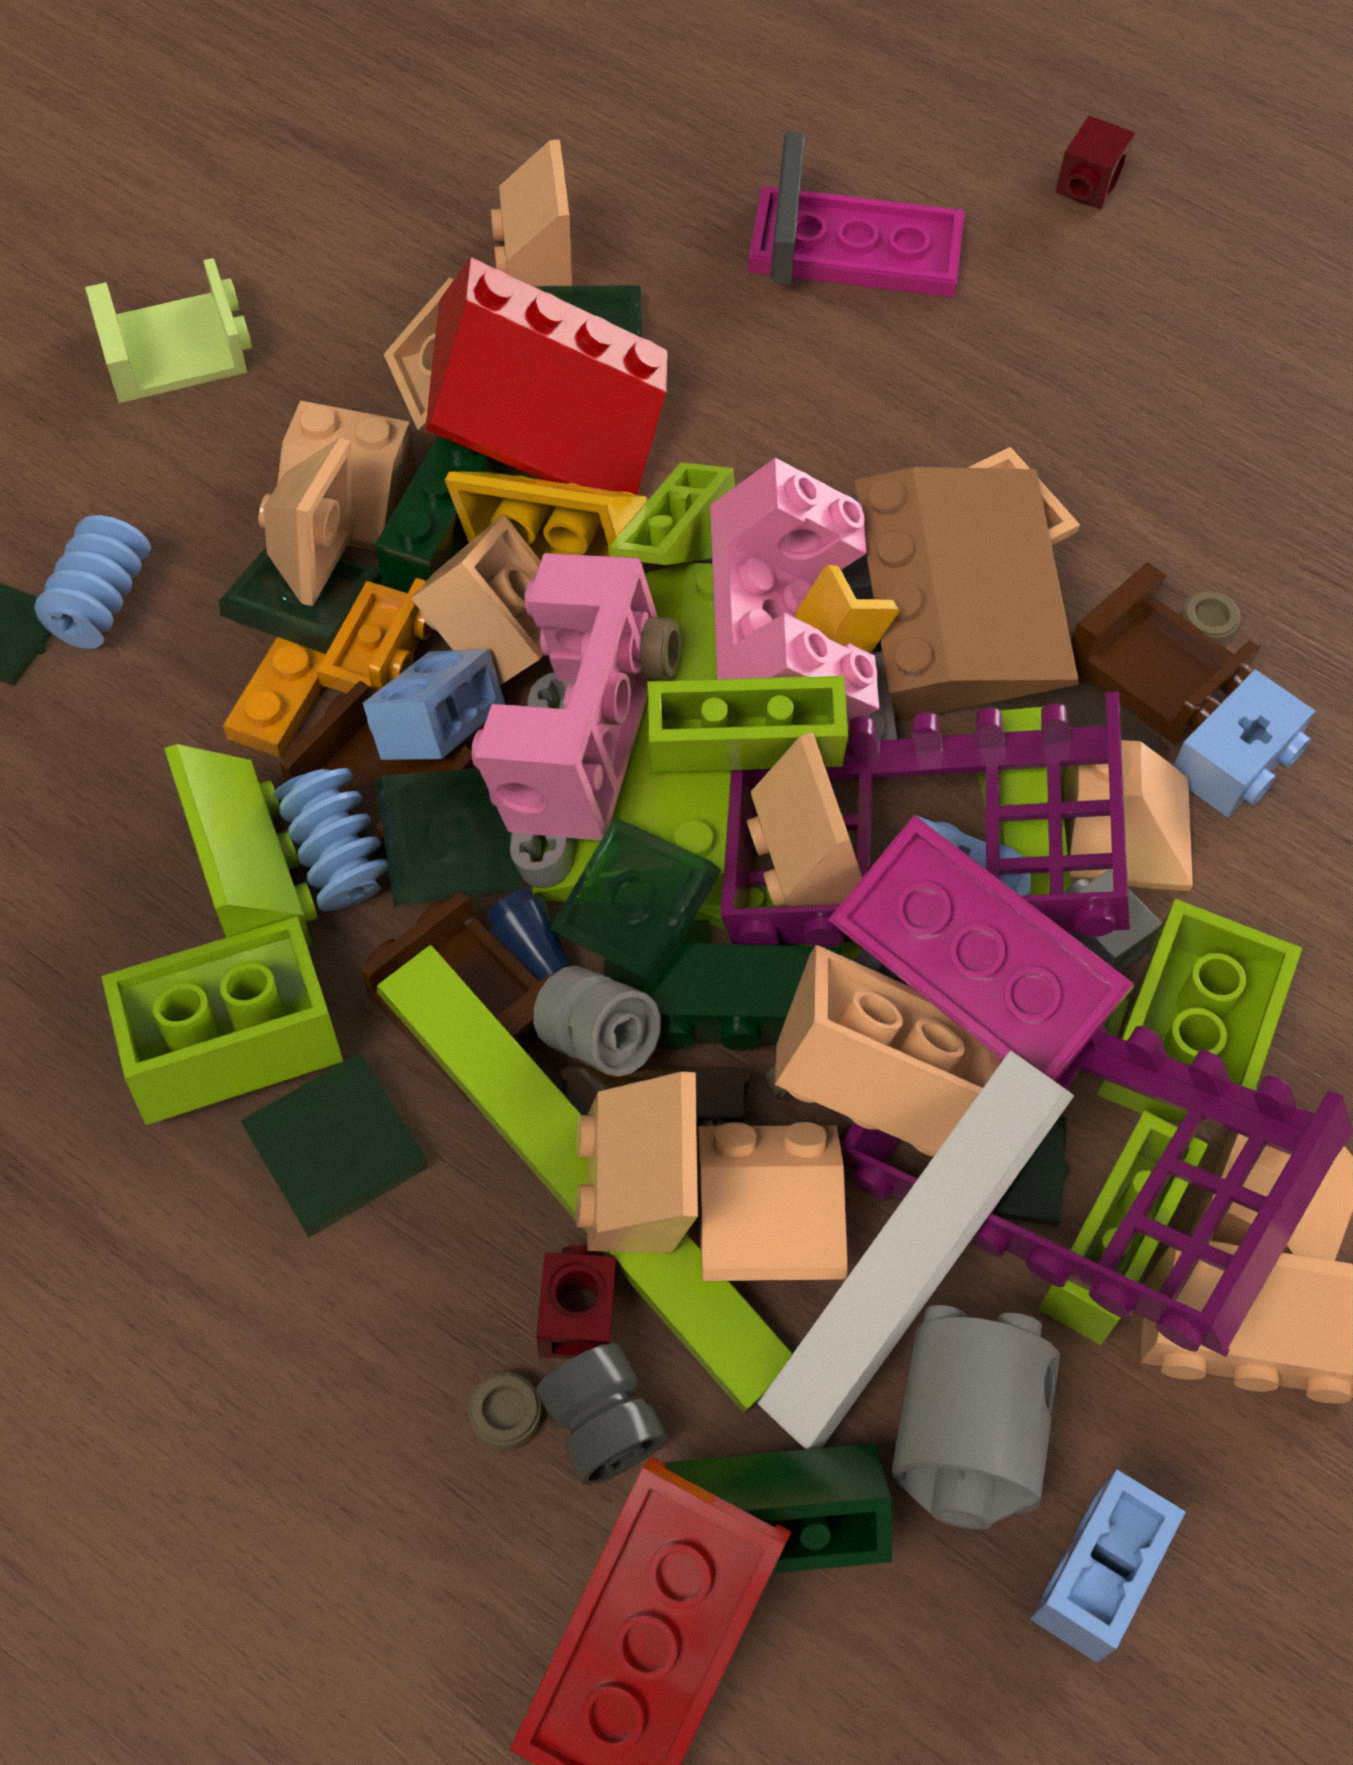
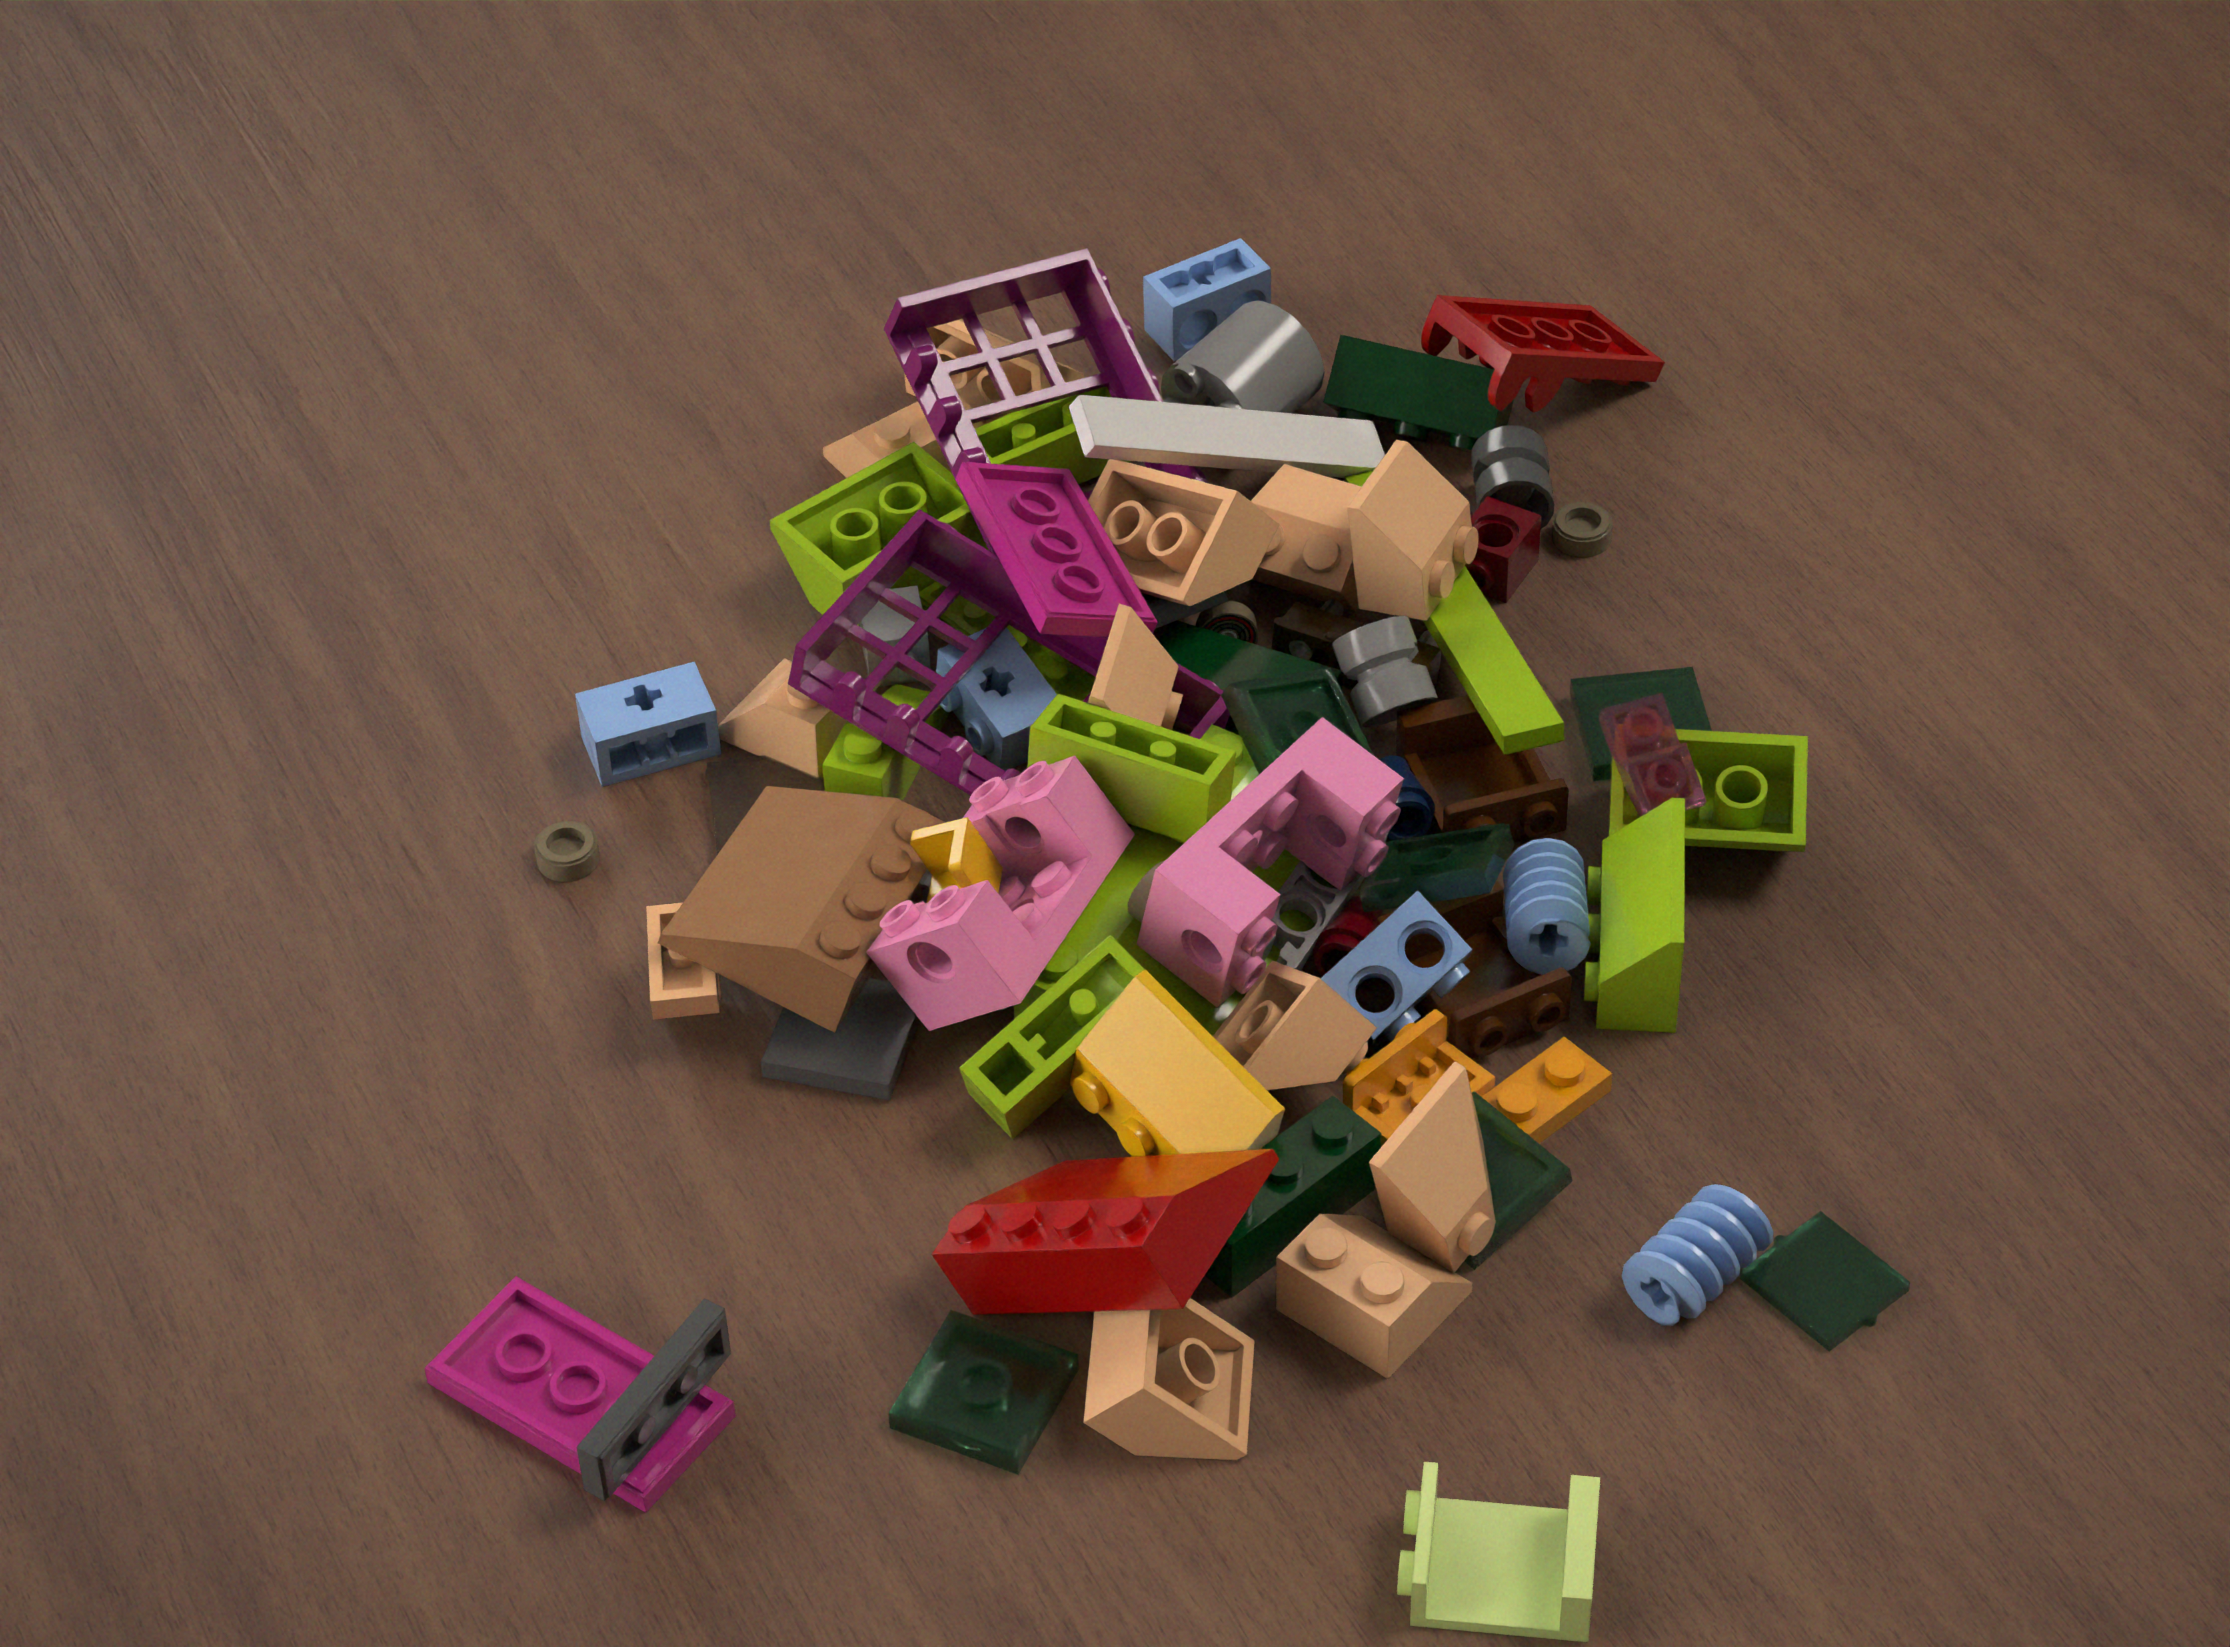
camera: 150 degrees left, 15 degrees down
light nougat slope [490,140,572,298] -> none
dark red brick [1055,115,1136,210] -> none
reddish brown panel [1071,562,1261,745] -> none
none -> clear pink slope [1598,693,1706,817]

